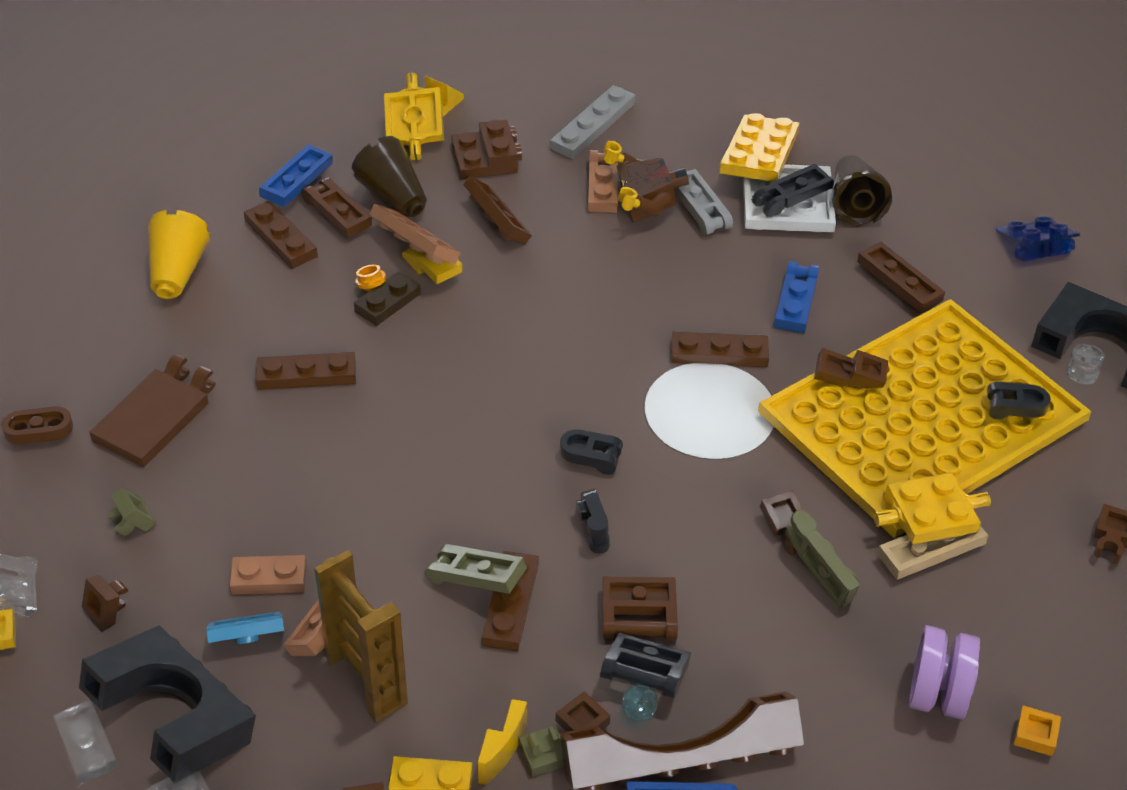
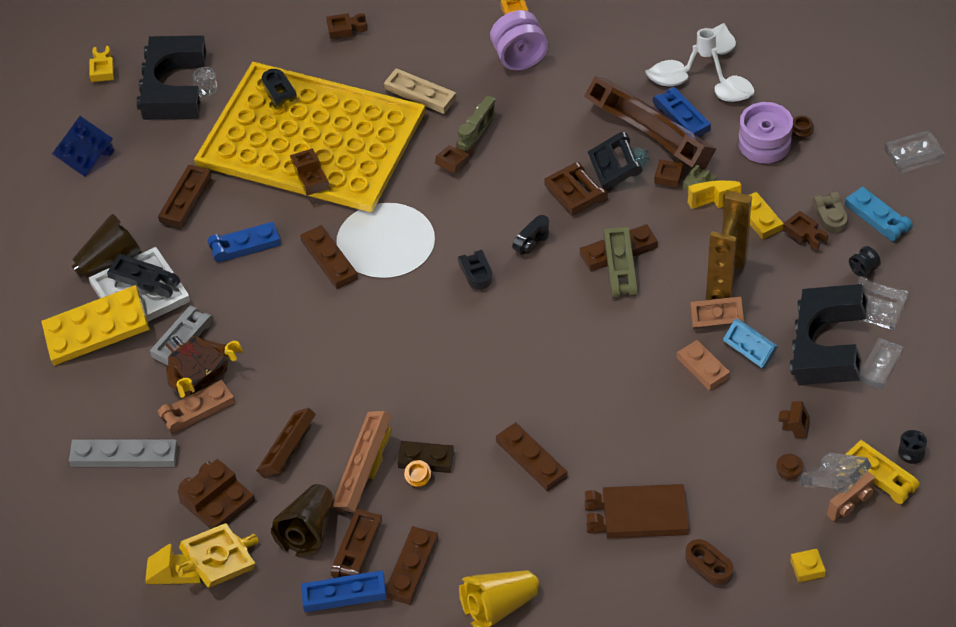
camera: 120 degrees left, 5 degrees up
olive tile [108,487,157,536] -> none
yellow plate [873,472,991,545] -> none
none -> reddish brown plate [776,454,803,480]

